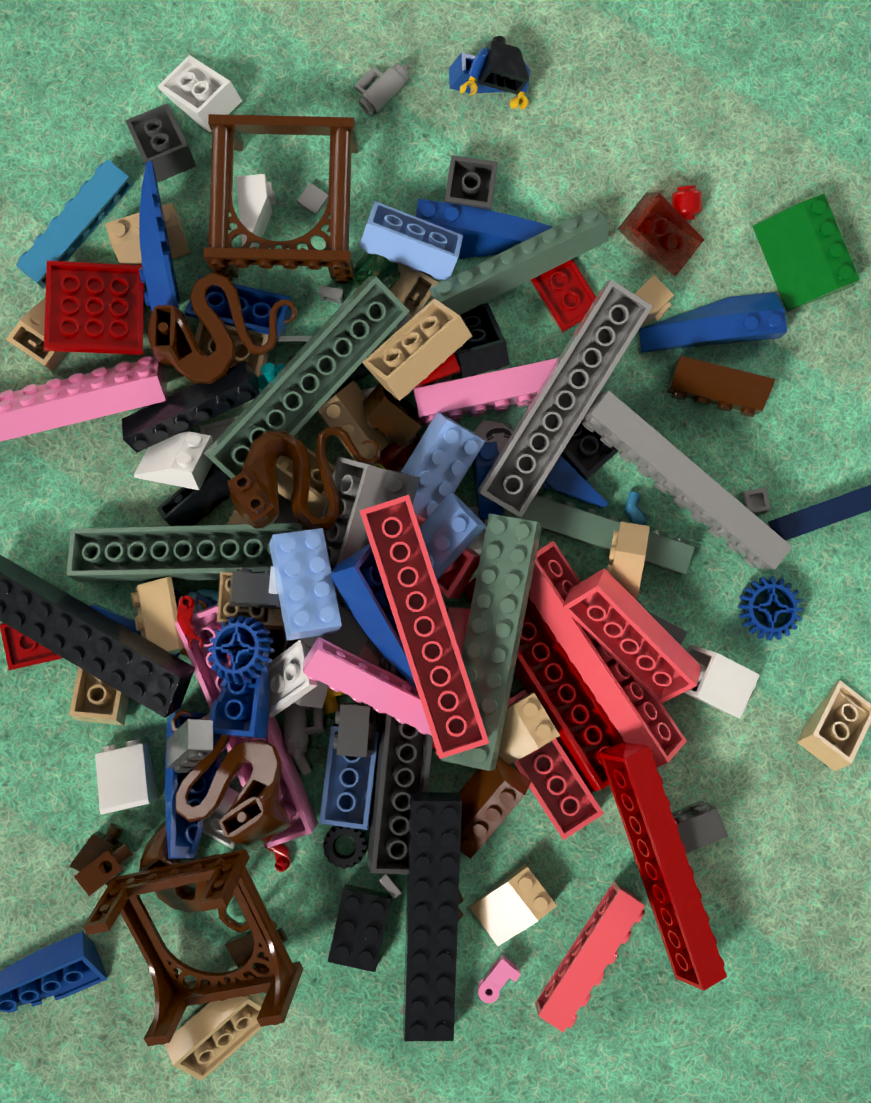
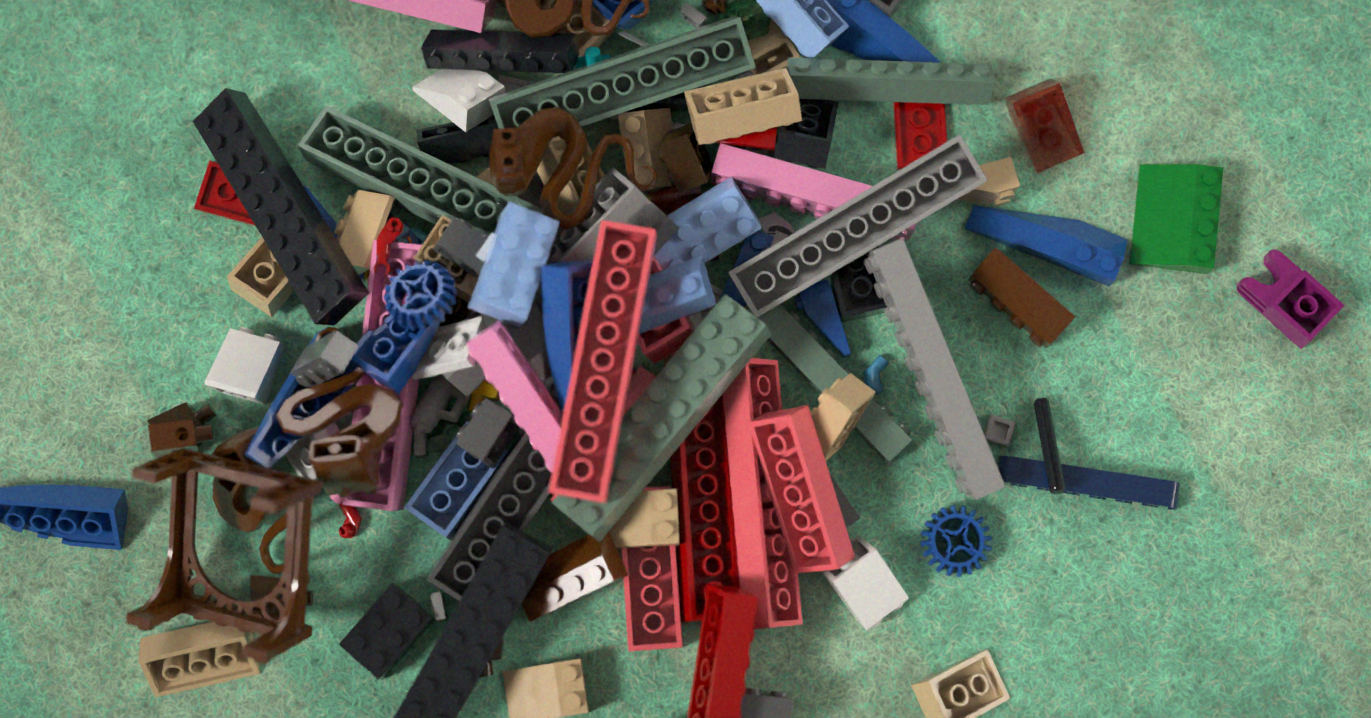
camera: 30 degrees right, 5 degrees down
black tyre [323,826,367,869] -> none
red head [672,185,703,221] -> none
none -> black axle [1034,398,1065,494]

